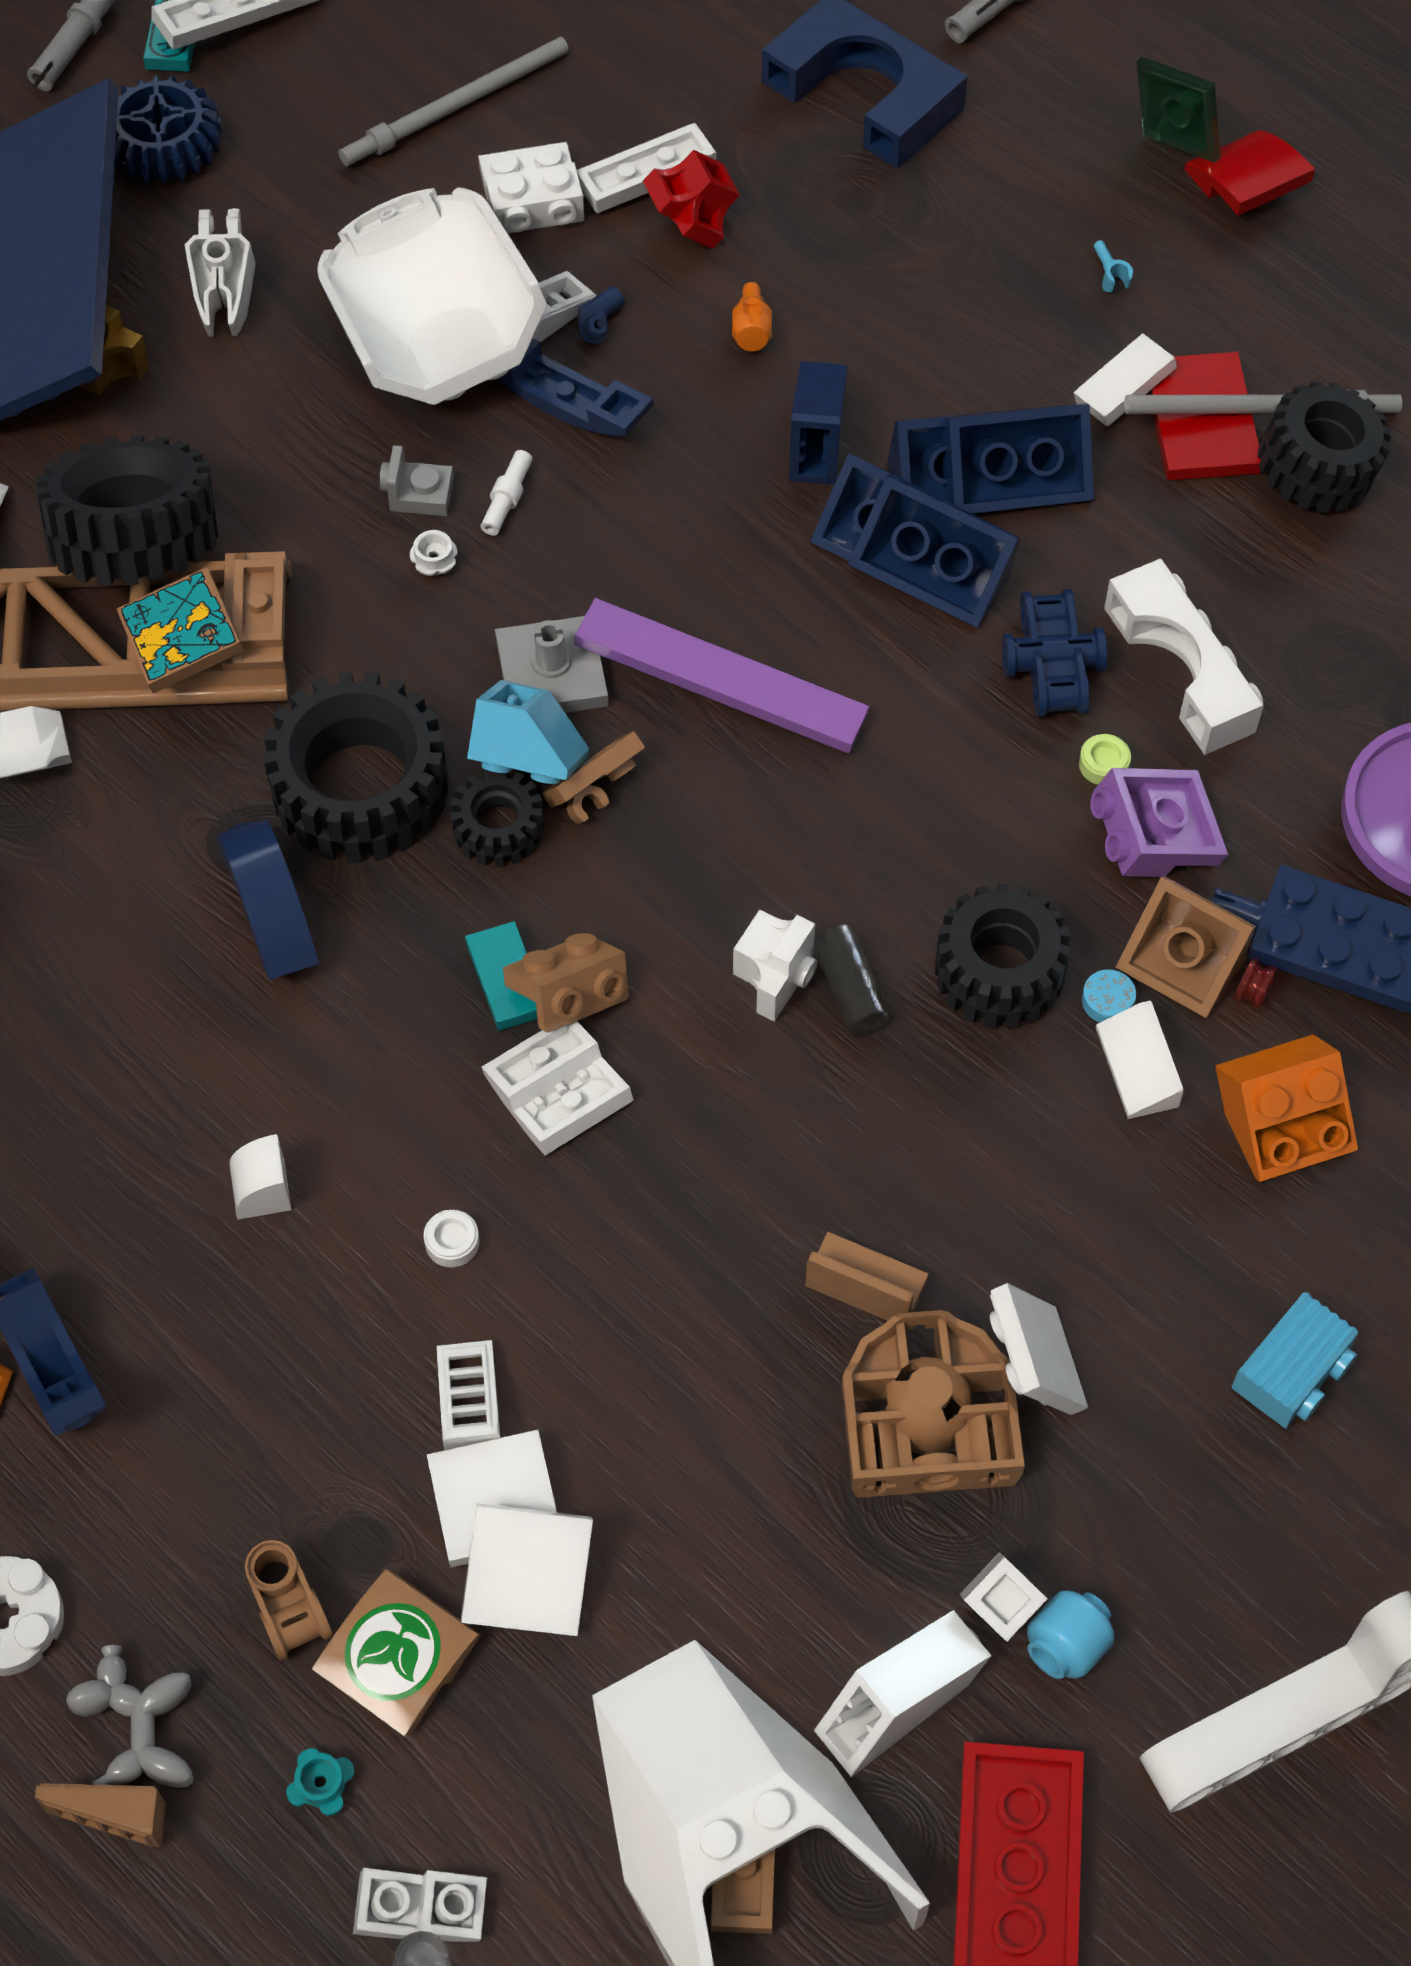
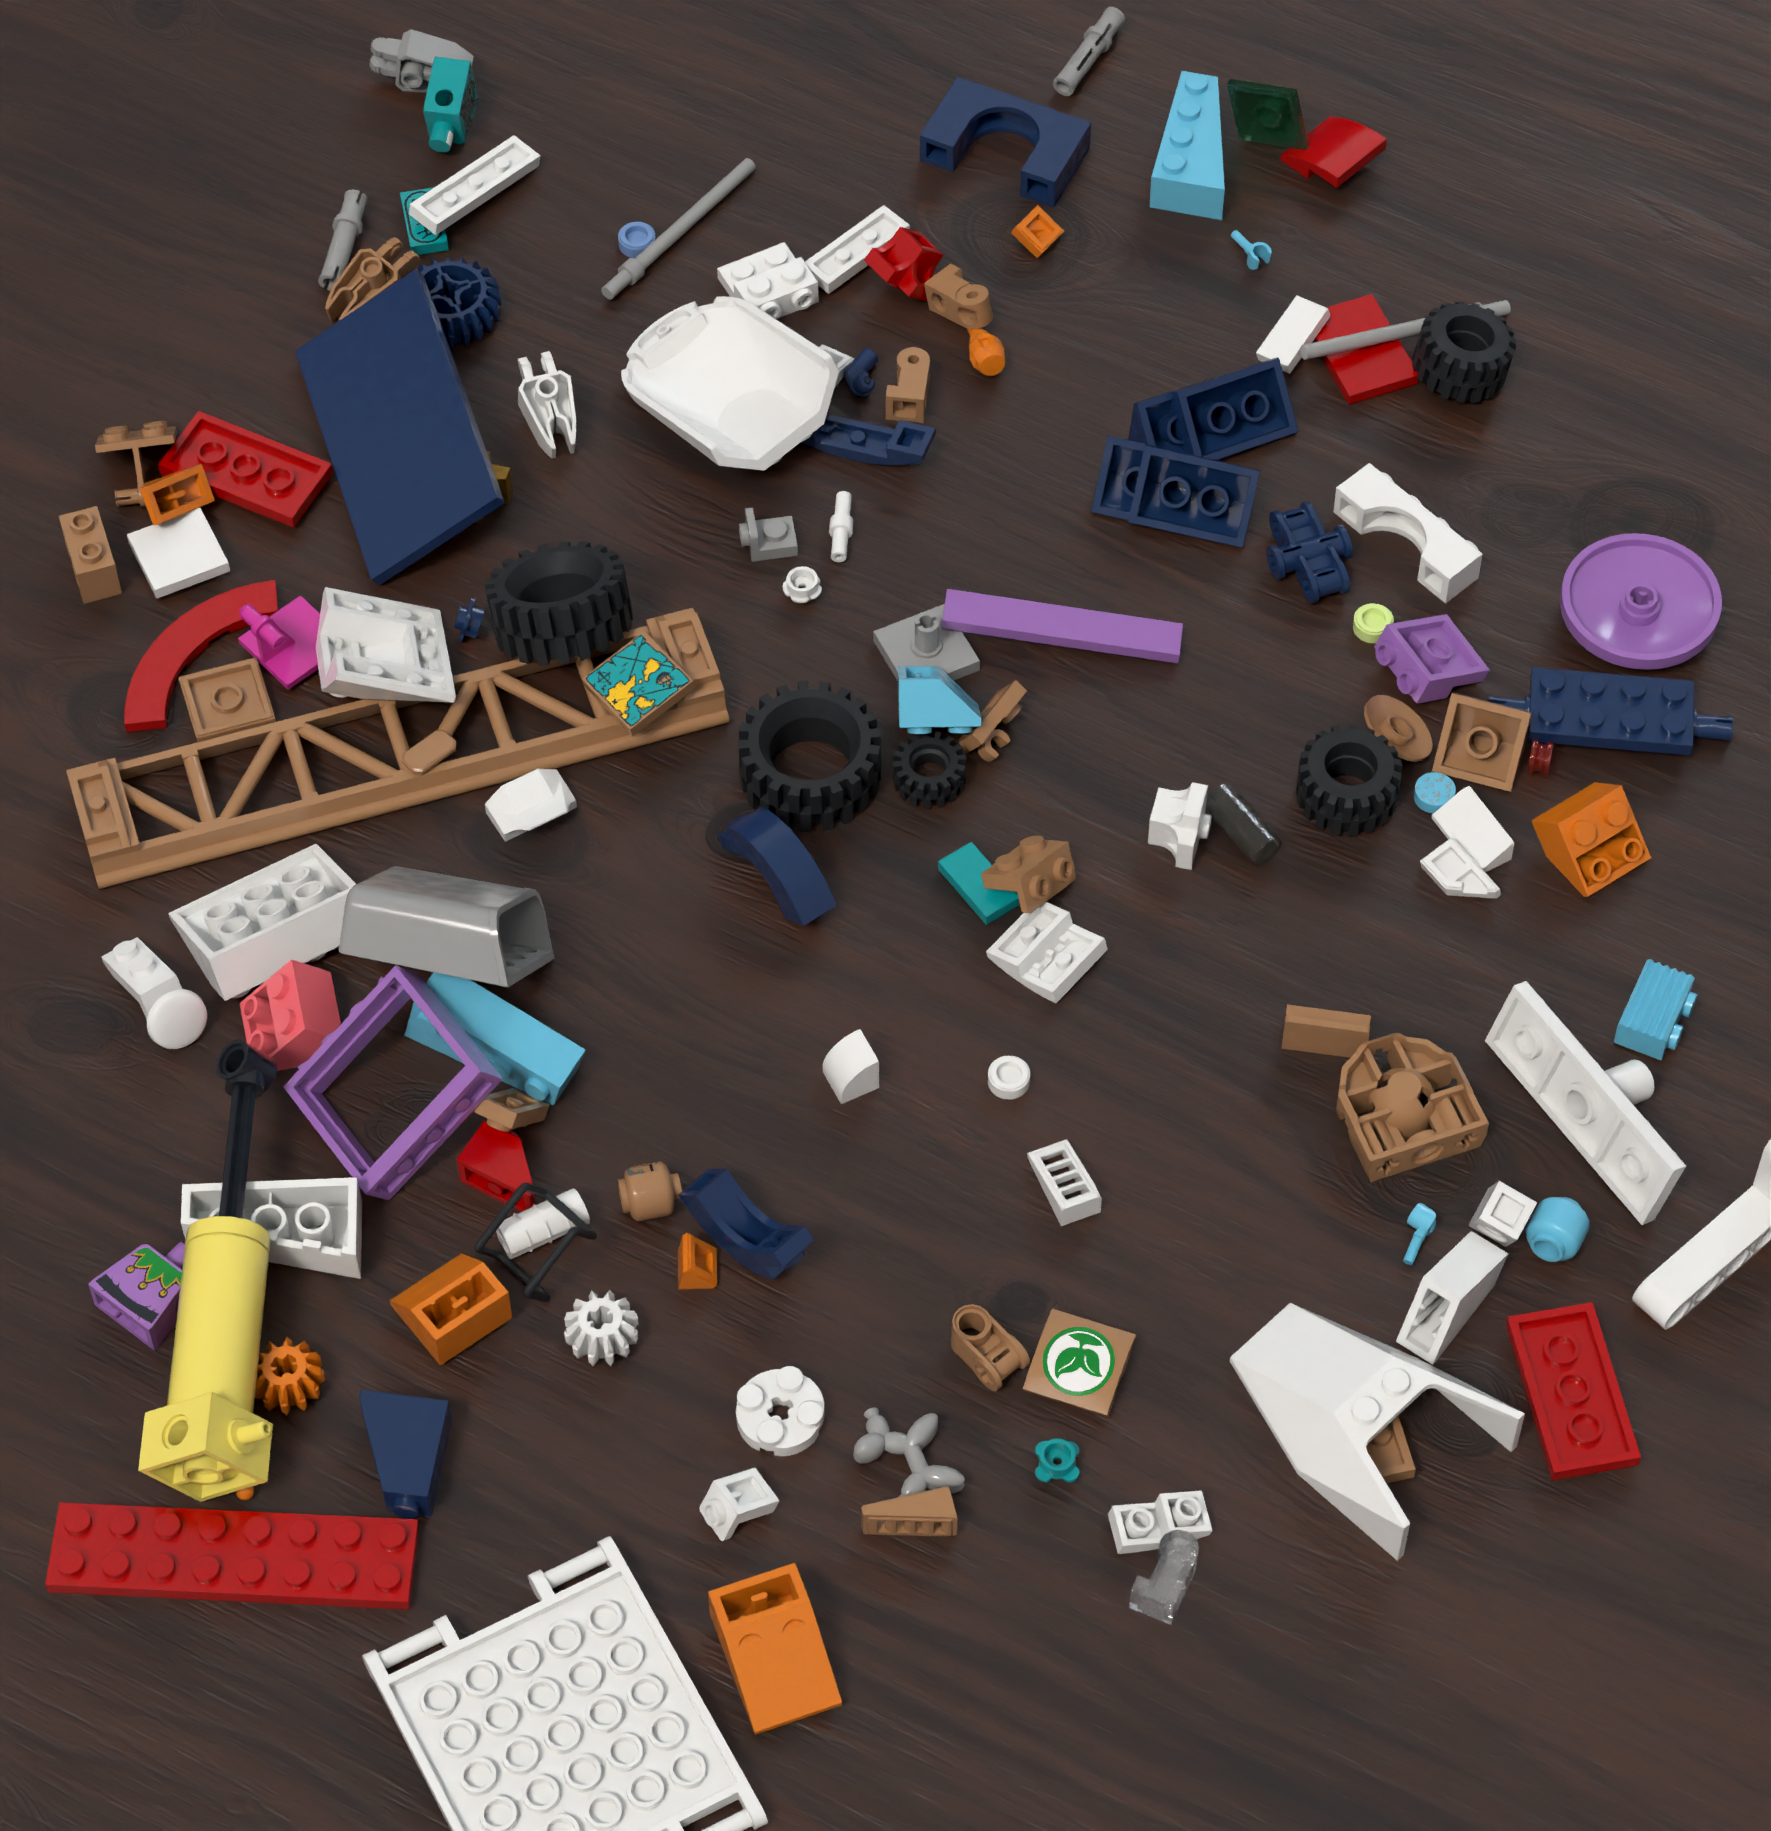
camera: 15 degrees left, 5 degrees down
white tile [427,1430,557,1568] -> none
white tile [461,1503,593,1636] -> none
dark blue slope [789,361,847,485] -> none
white tile [990,1283,1088,1415] -> none
none -> medium nougat hinge [325,237,420,321]
none -> dark blue plate [454,597,485,643]
none -> medium blue tile [618,222,656,258]
none -> medium nougat leg [886,347,930,423]
none -> medium nougat leg [924,263,993,329]
none -> orange tile [1011,205,1064,259]
none -> medium azure wedge [1149,71,1225,220]
none -> medium nougat dish [1364,695,1433,762]
none -> medium azure hand [1403,1203,1436,1265]
none -> white tile [1420,837,1501,898]
none -> white plate [1485,981,1686,1225]

